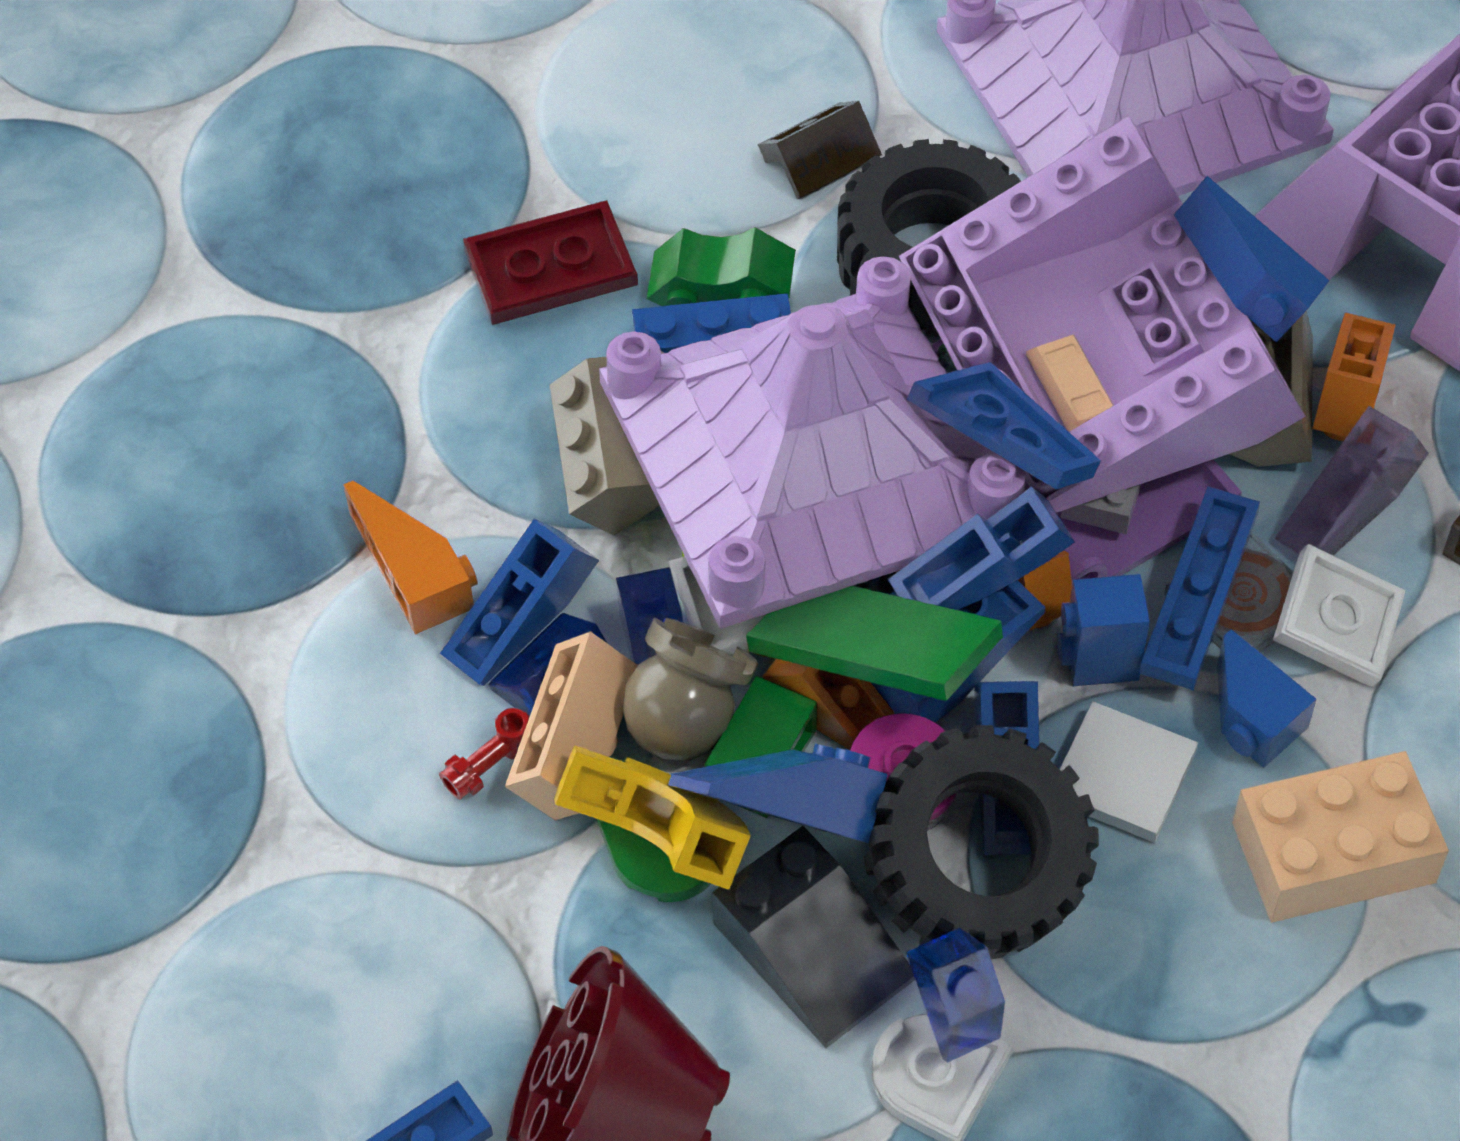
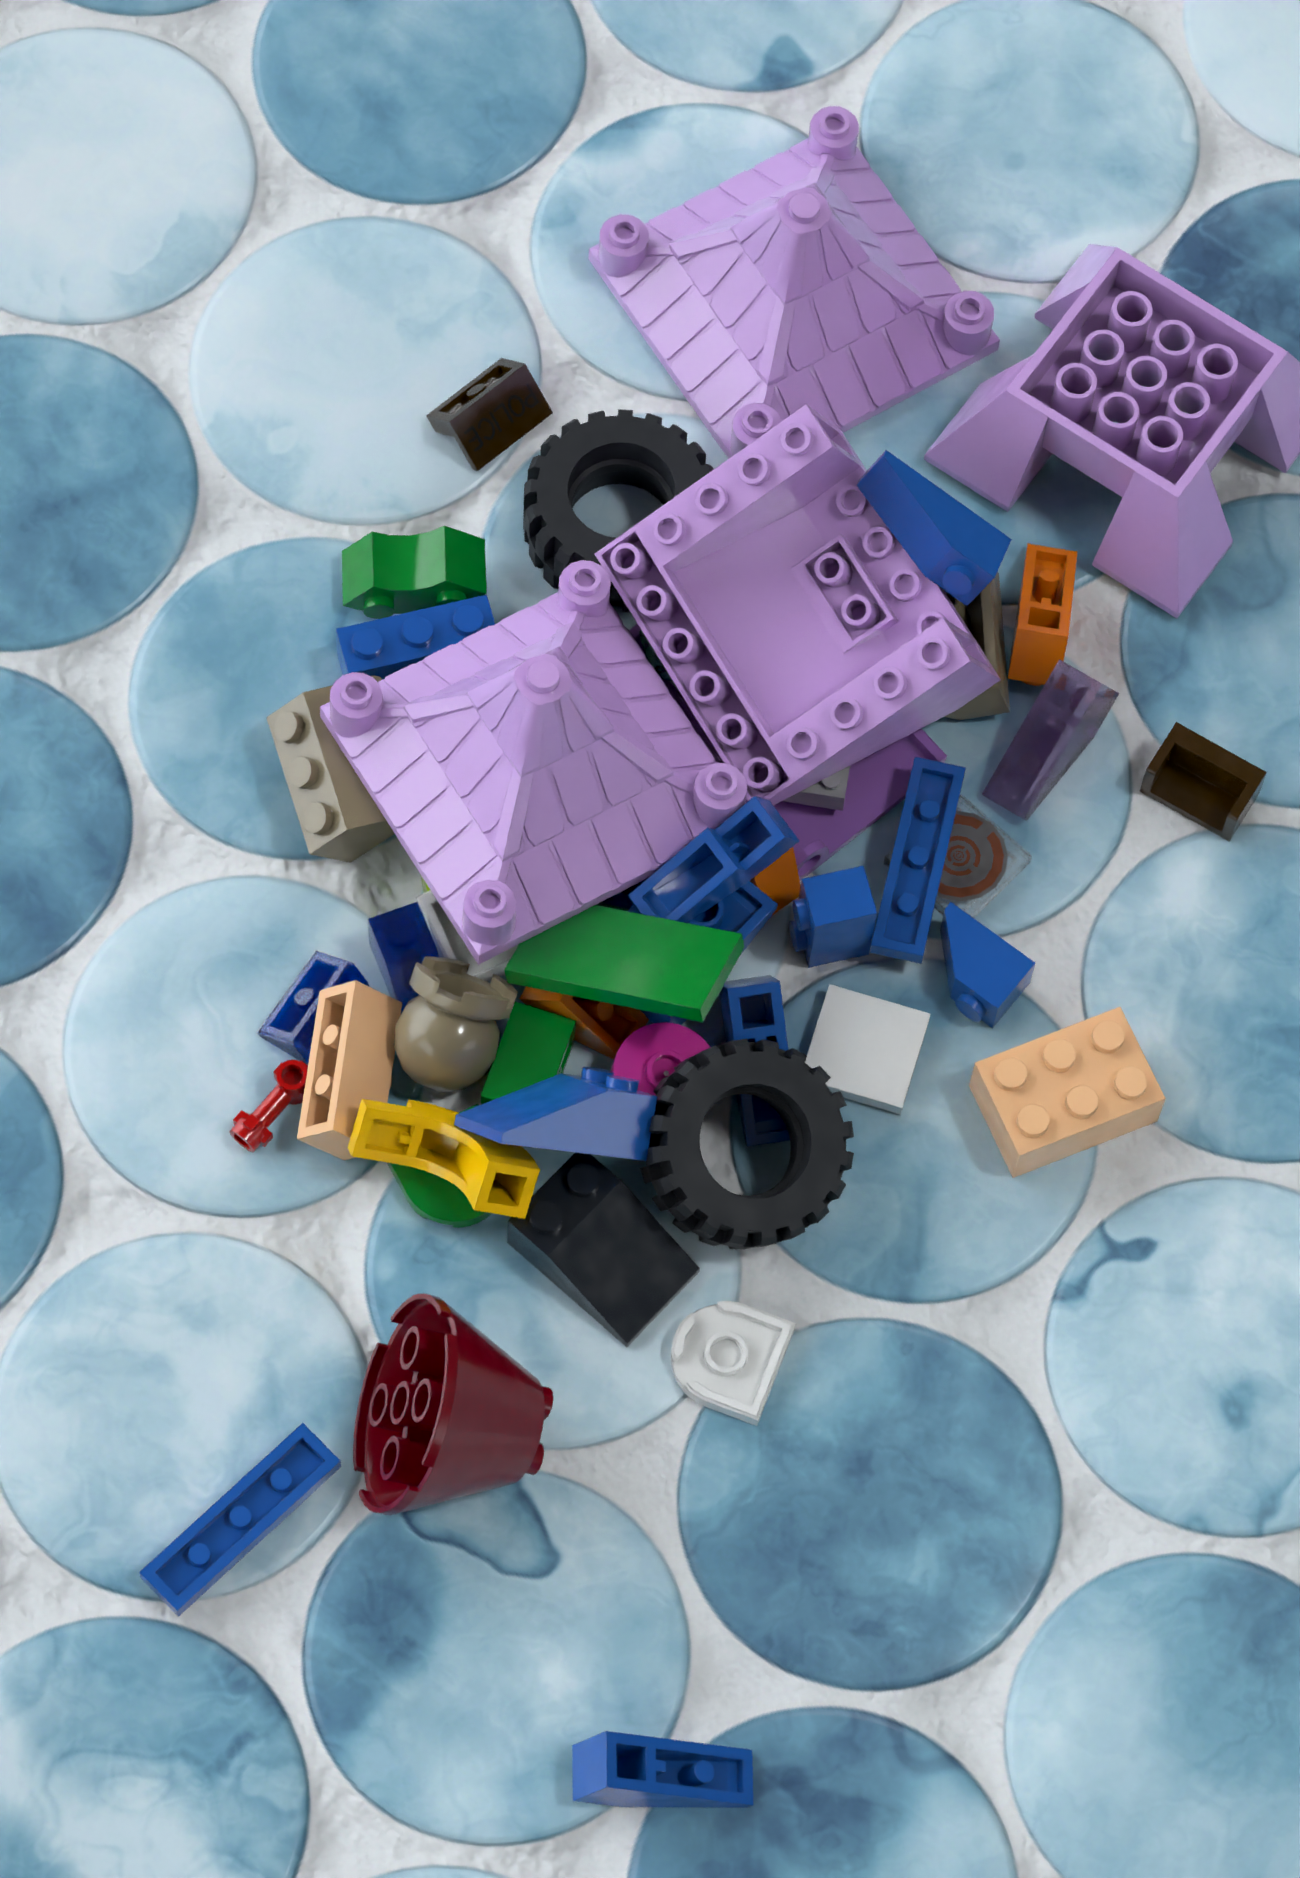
camera: 15 degrees left, 10 degrees up
orange slope [343,480,478,635] -> none
blue slope [440,518,599,686] -> none
dark red tile [463,200,638,325] -> none
clear blue slope [906,928,1005,1063] -> none
blue wing [907,362,1101,489] -> none
light nougat tile [1026,335,1114,432] -> none
white tile [1273,544,1406,687] -> none

